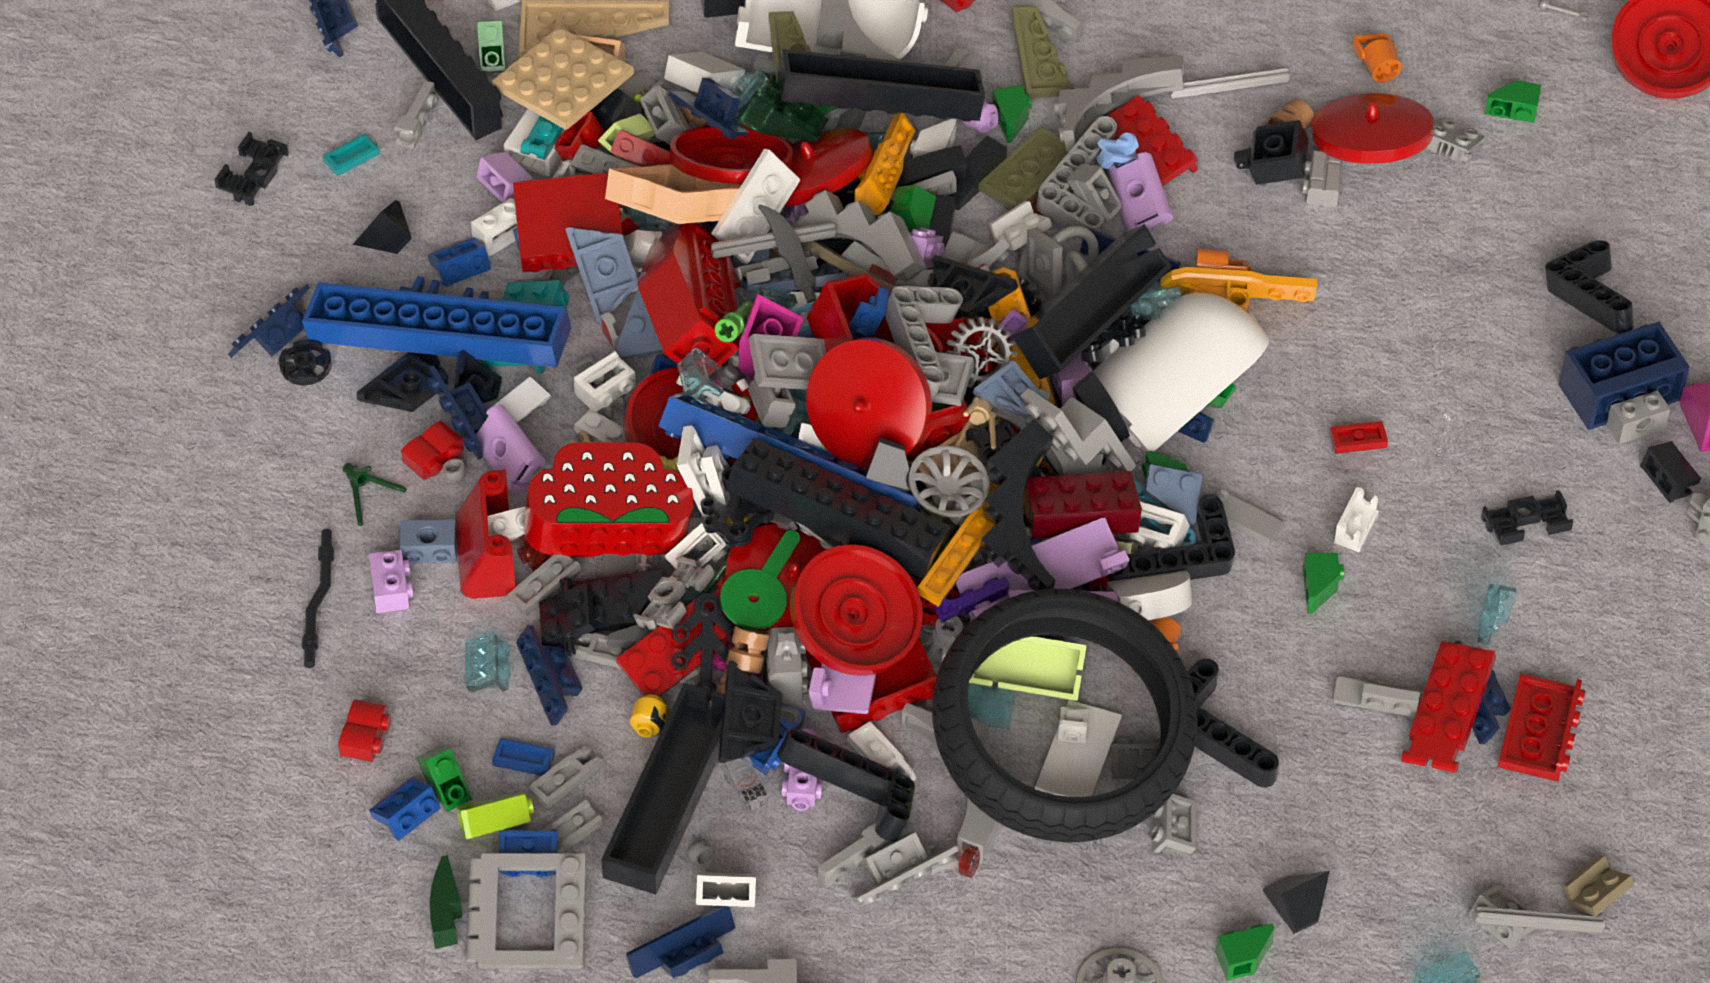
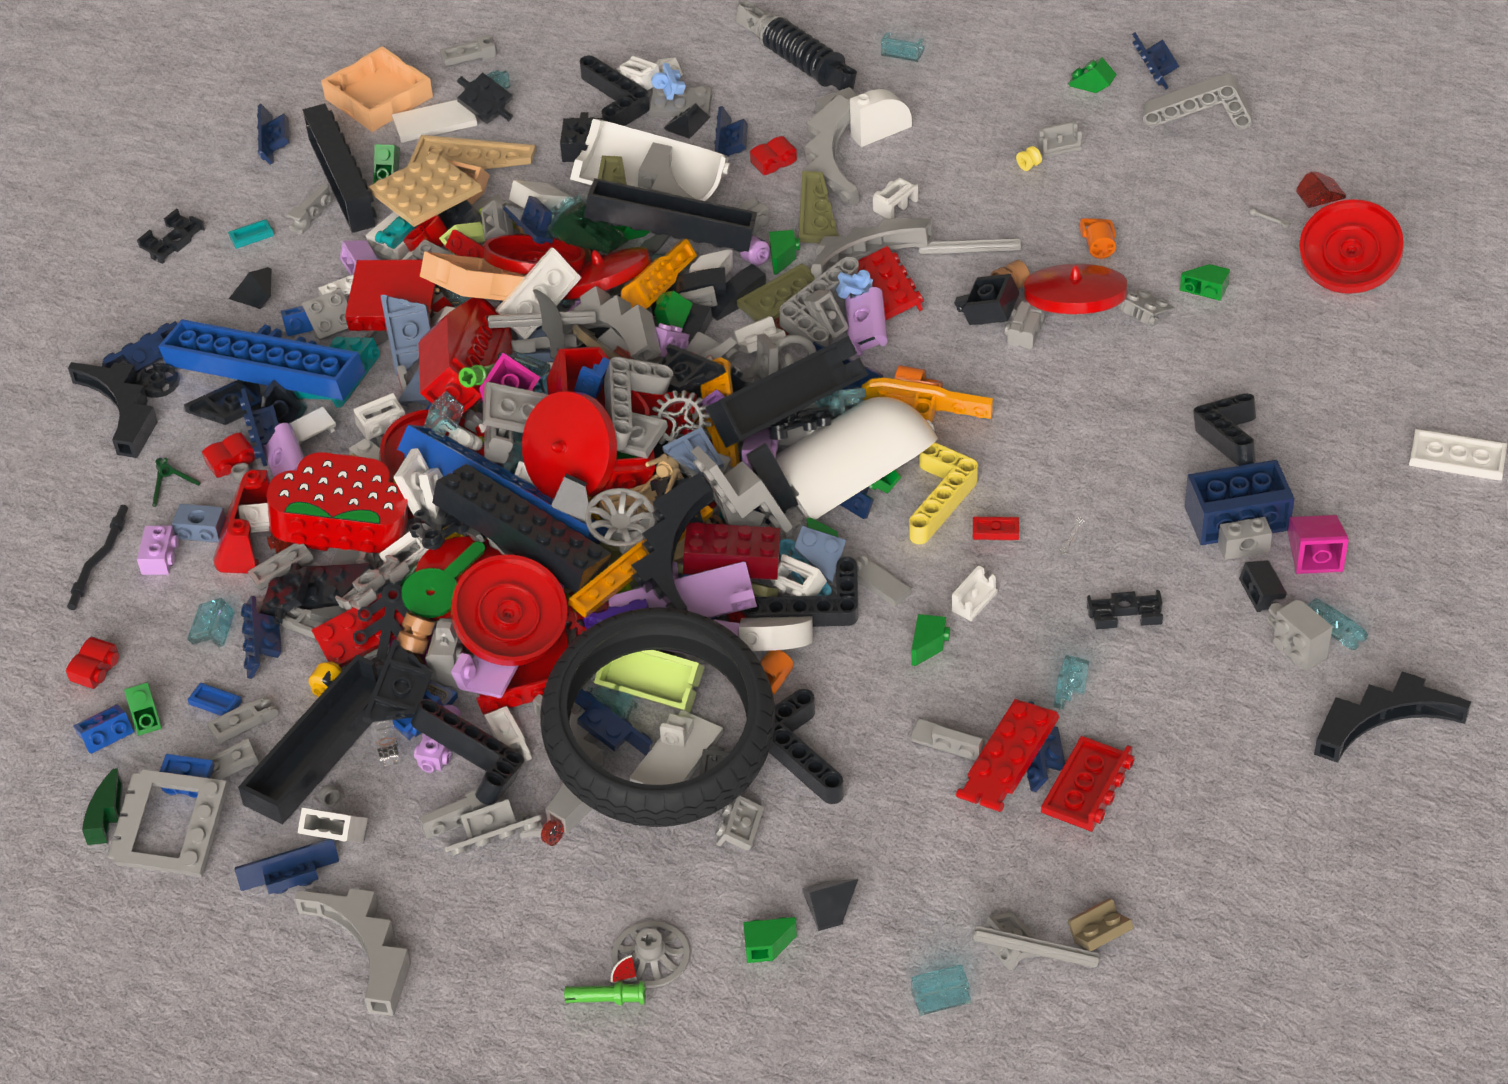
camera: 15 degrees right, 5 degrees down
lime slope [456,791,534,839] -> none
none -> black arch [68,362,158,458]
none -> light grey hinge [301,288,349,340]
none -> dark blue bracket [575,689,653,756]
none -> white window [873,177,918,219]
none -> light yellow beam [909,442,978,544]

